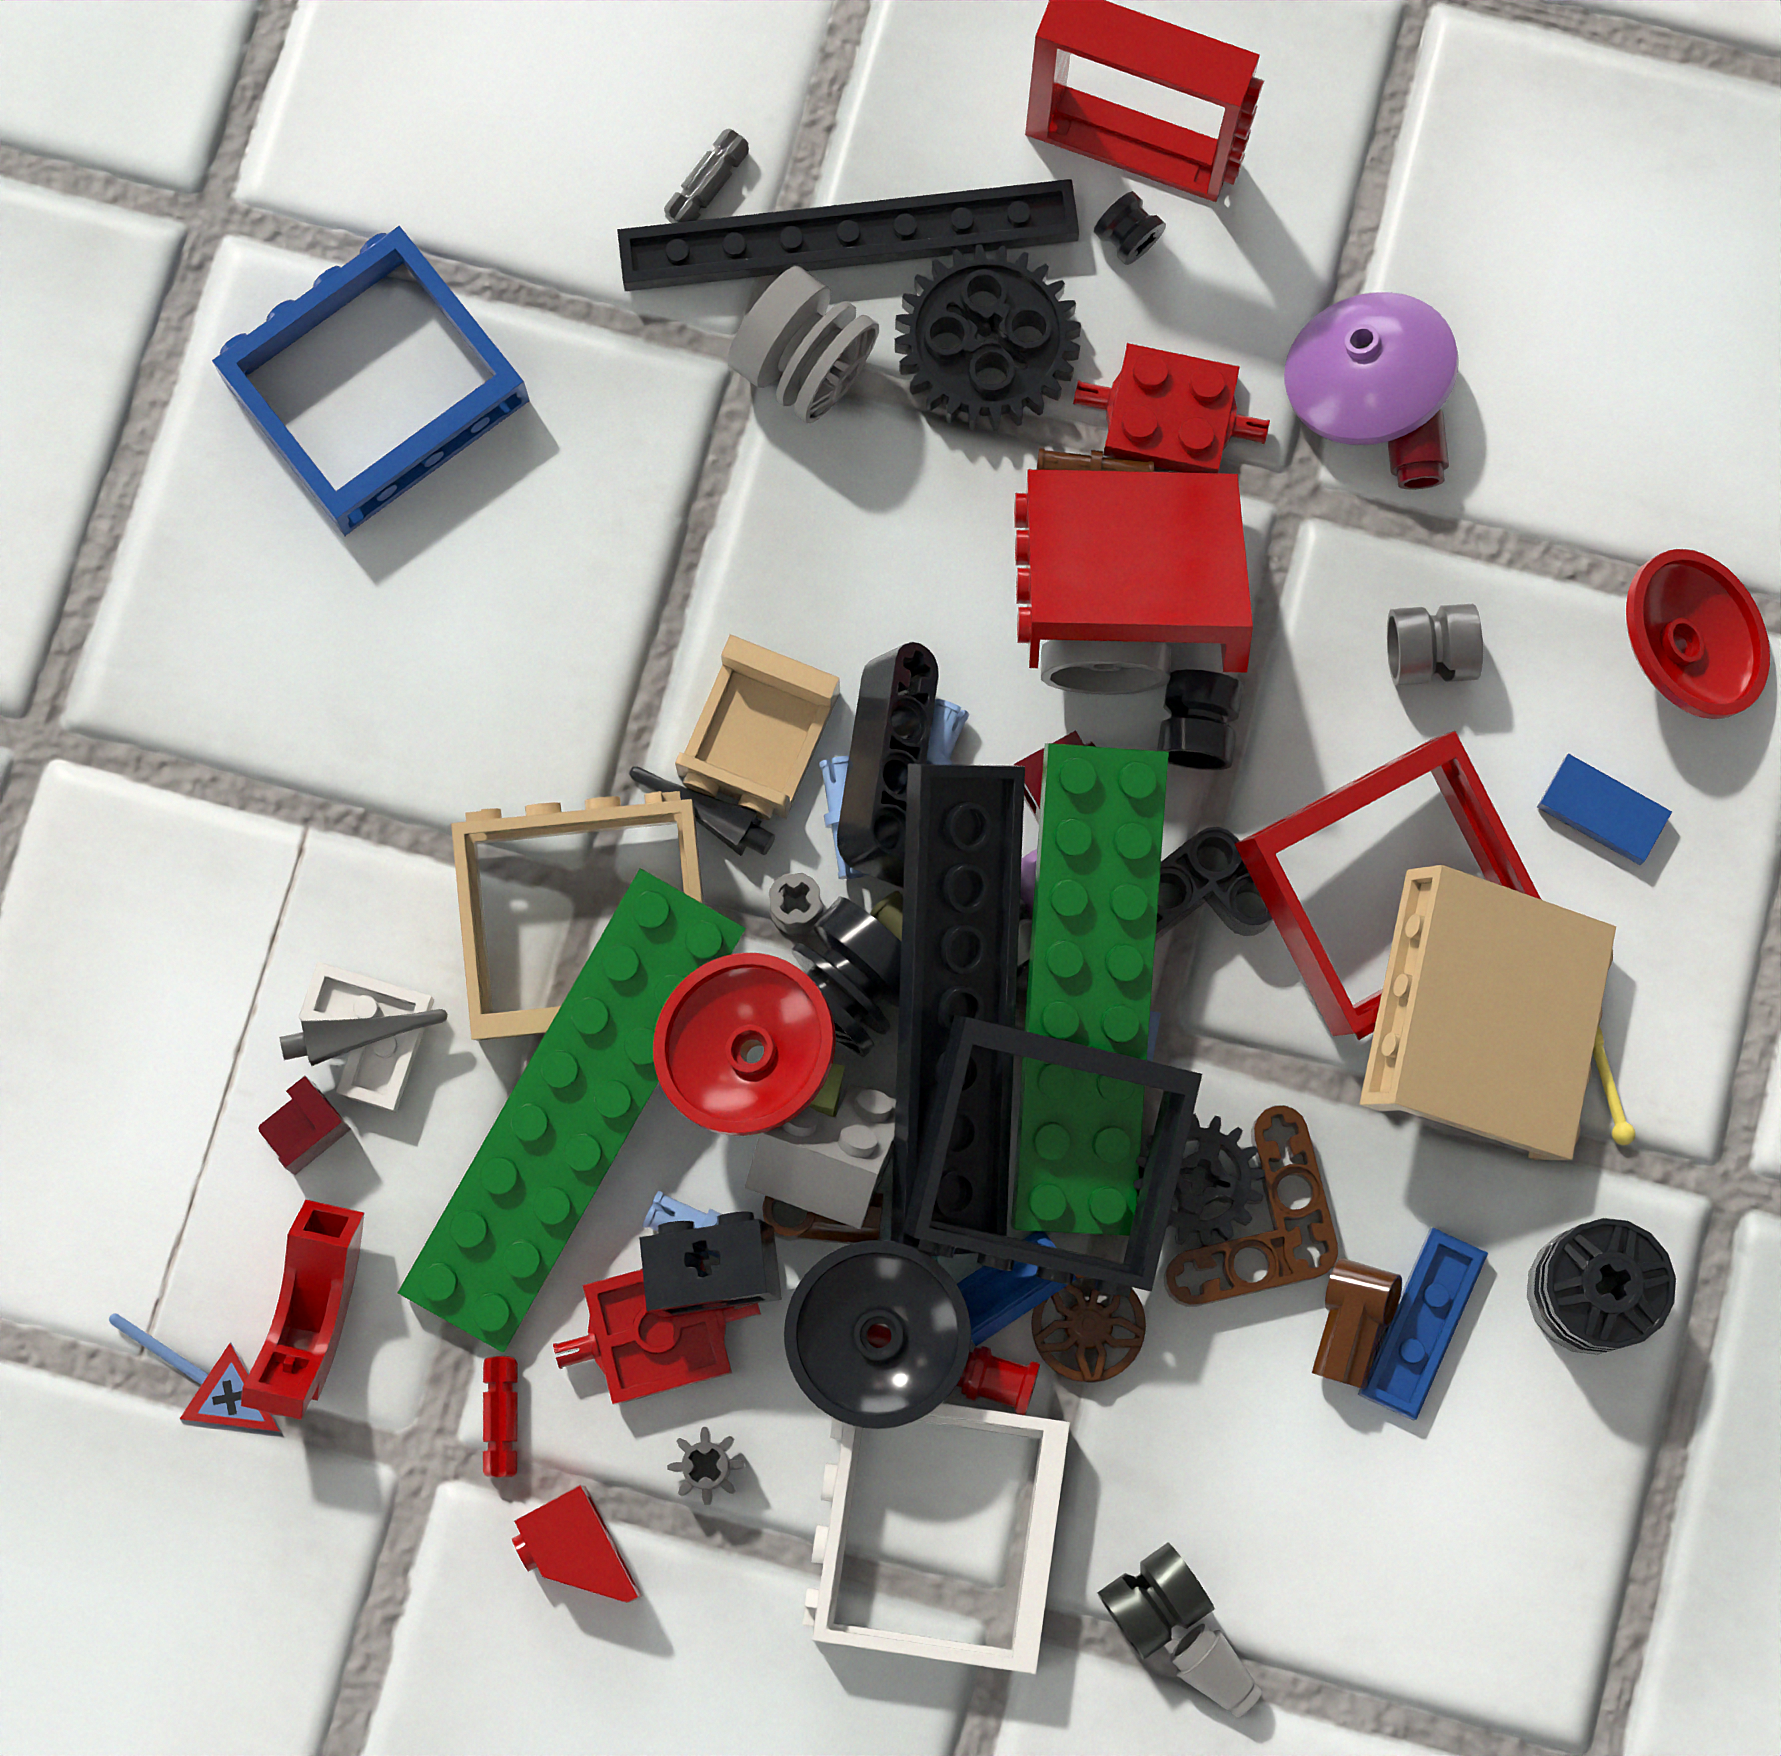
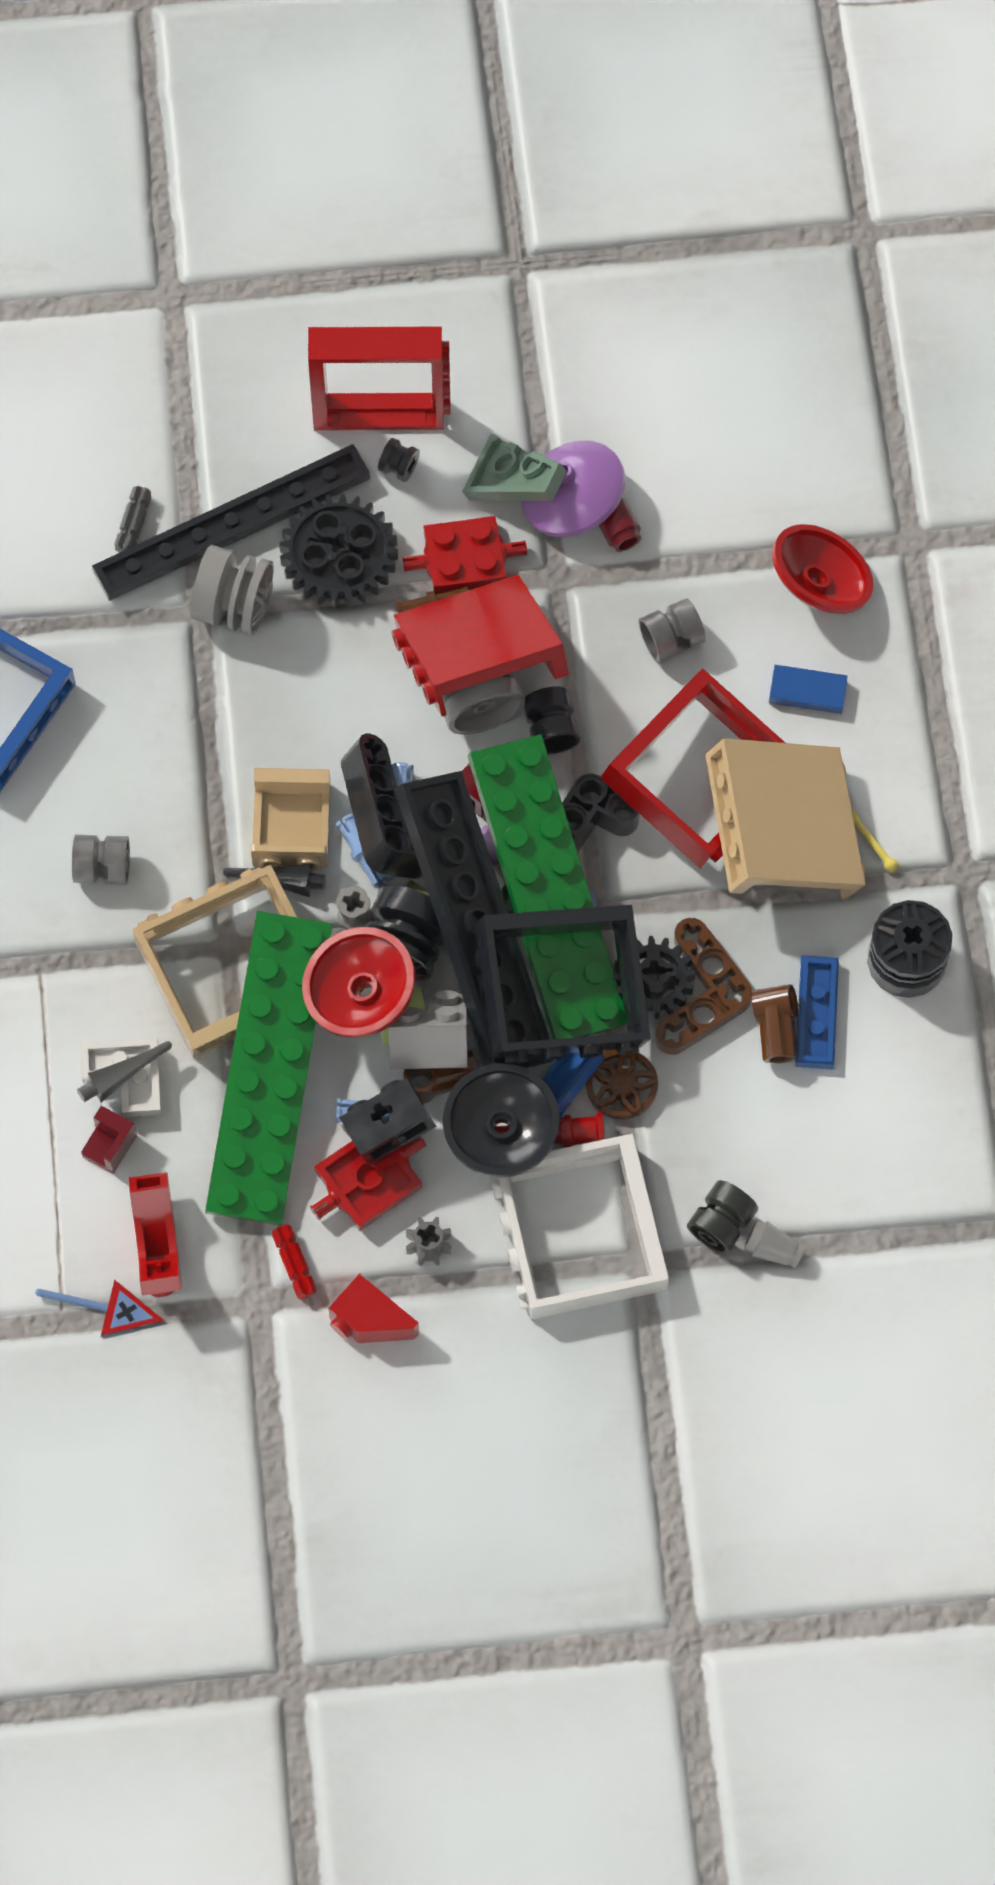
camera: 20 degrees left, 10 degrees down
none -> flat silver wheel [72,835,130,885]
none -> sand green wing [462,434,567,501]

